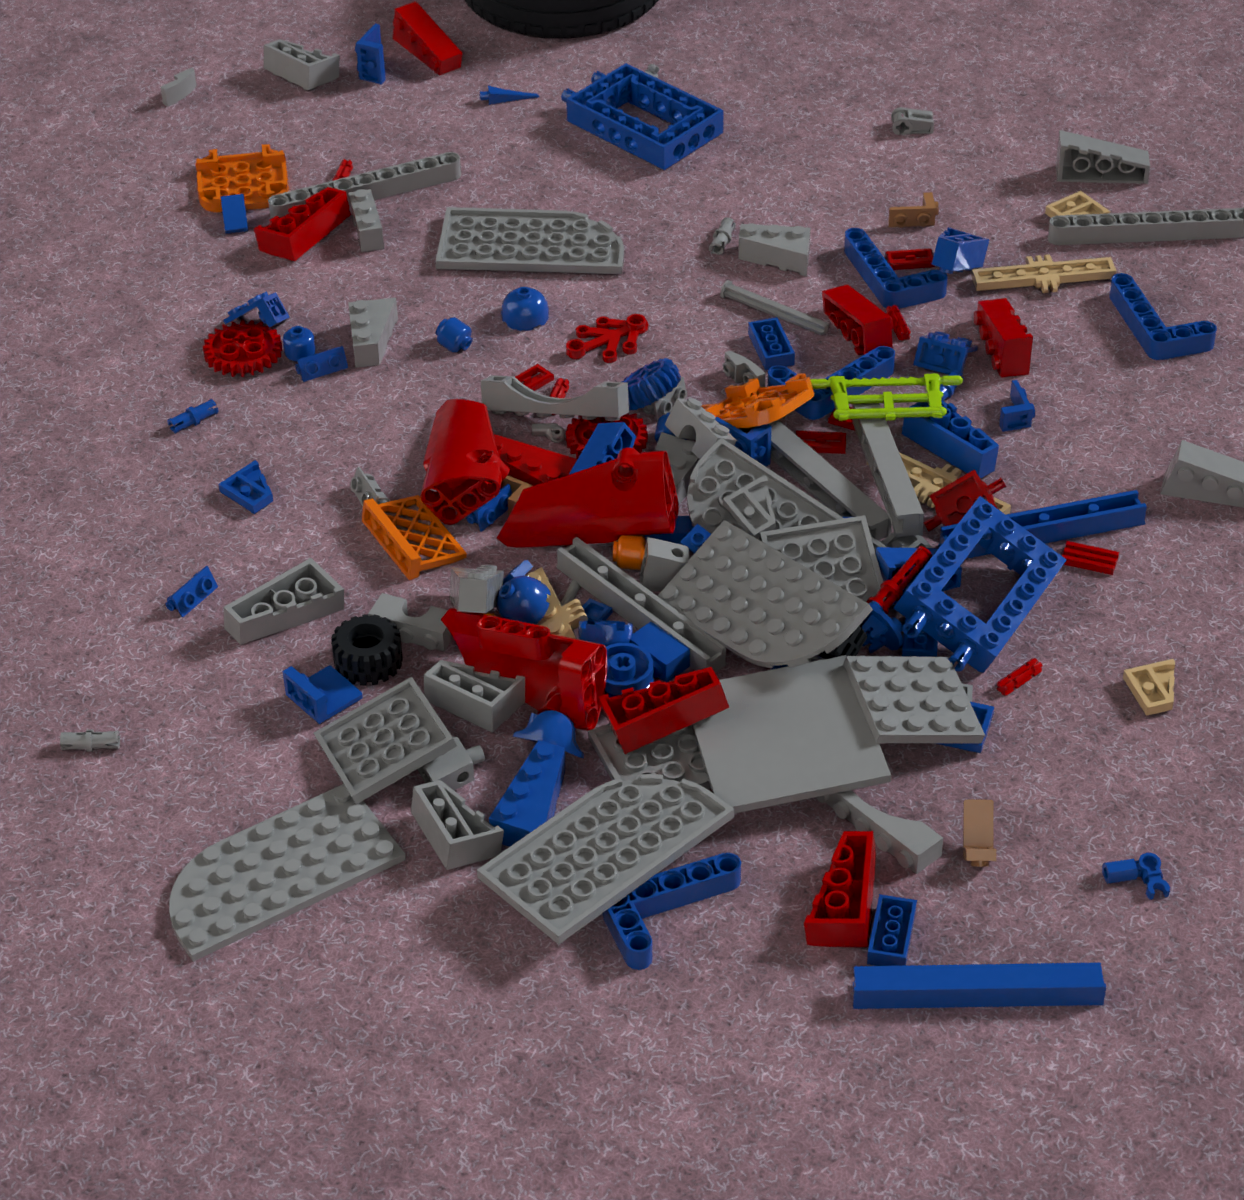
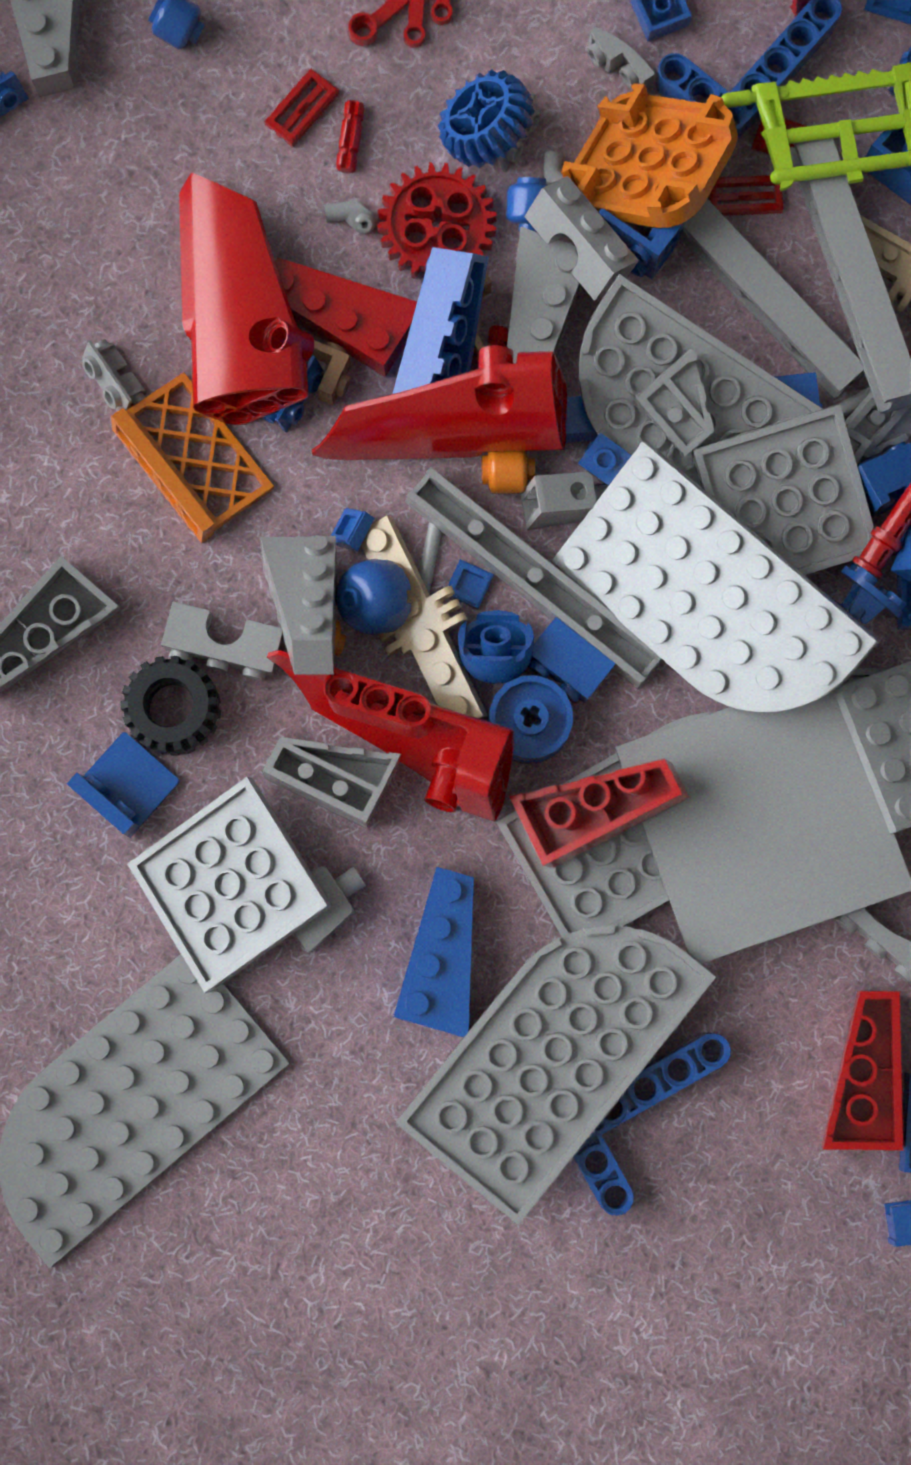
camera: 10 degrees left, 40 degrees up
light grey wedge [411,780,504,870] -> none
light grey arch [481,375,629,421] -> none
blue hat [513,710,584,759] -> none

